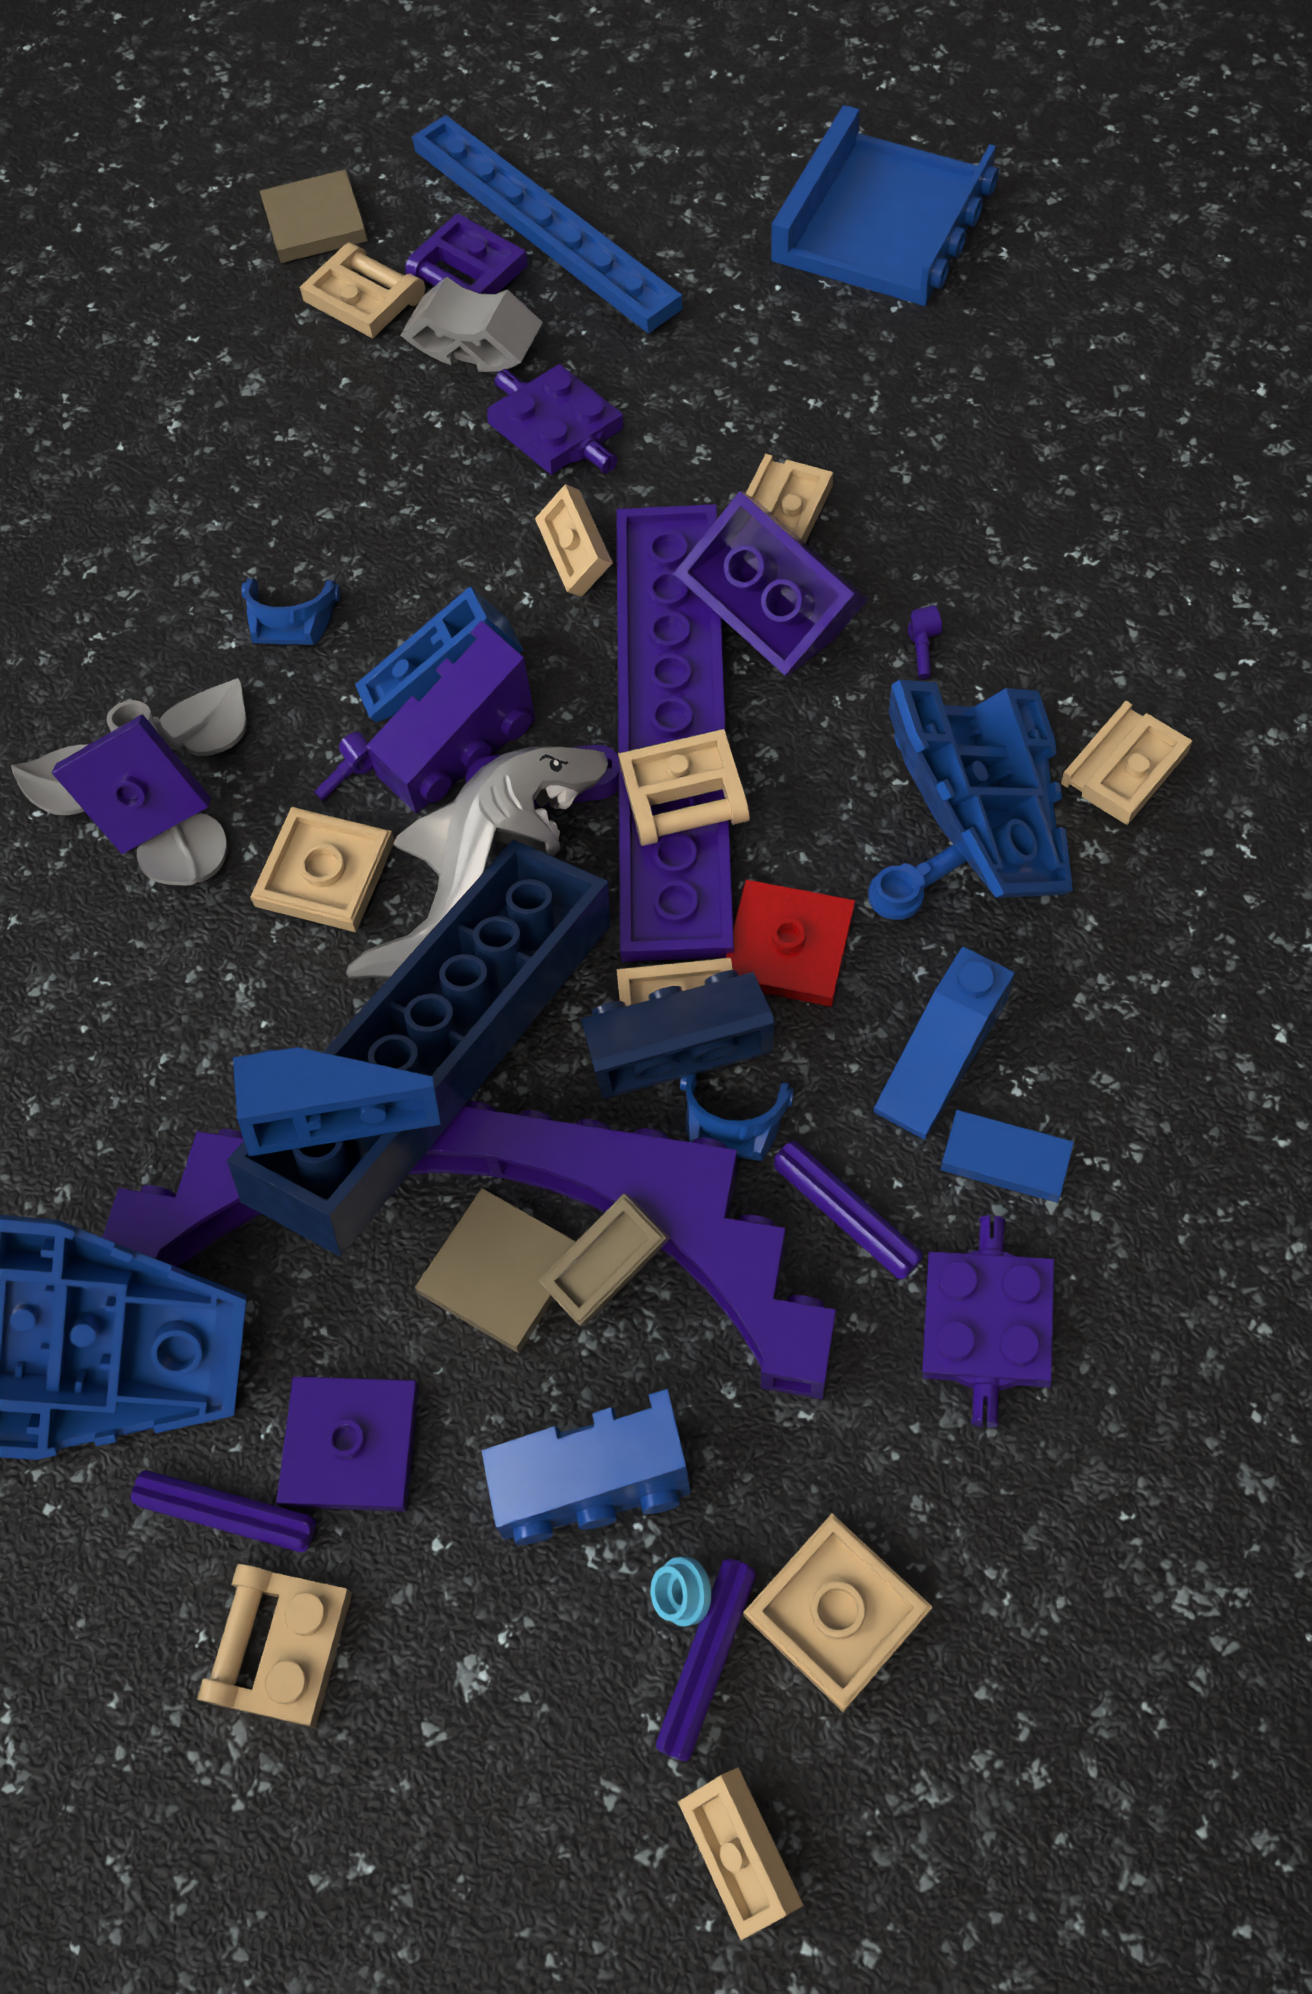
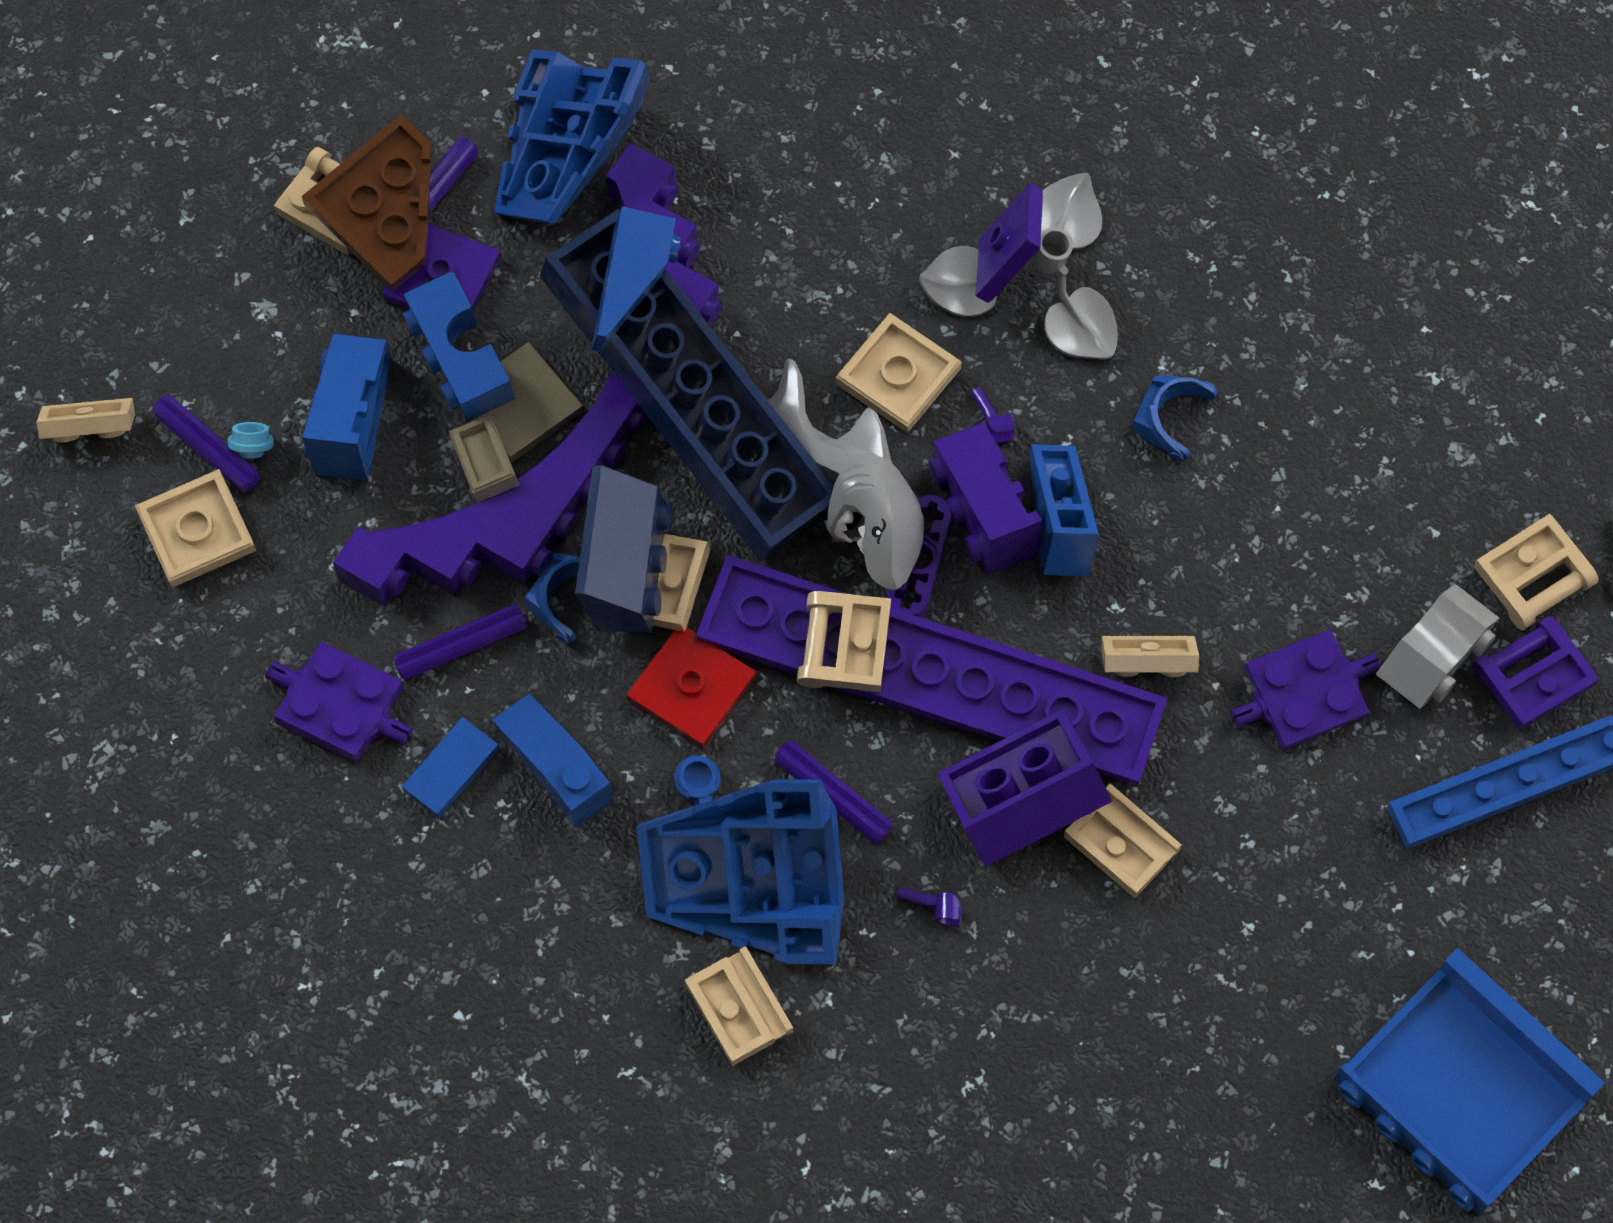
camera: 105 degrees right, 5 degrees up
none -> reddish brown plate [302,114,432,292]
none -> blue arch [402,271,516,422]
none -> dark purple axle [775,740,893,844]

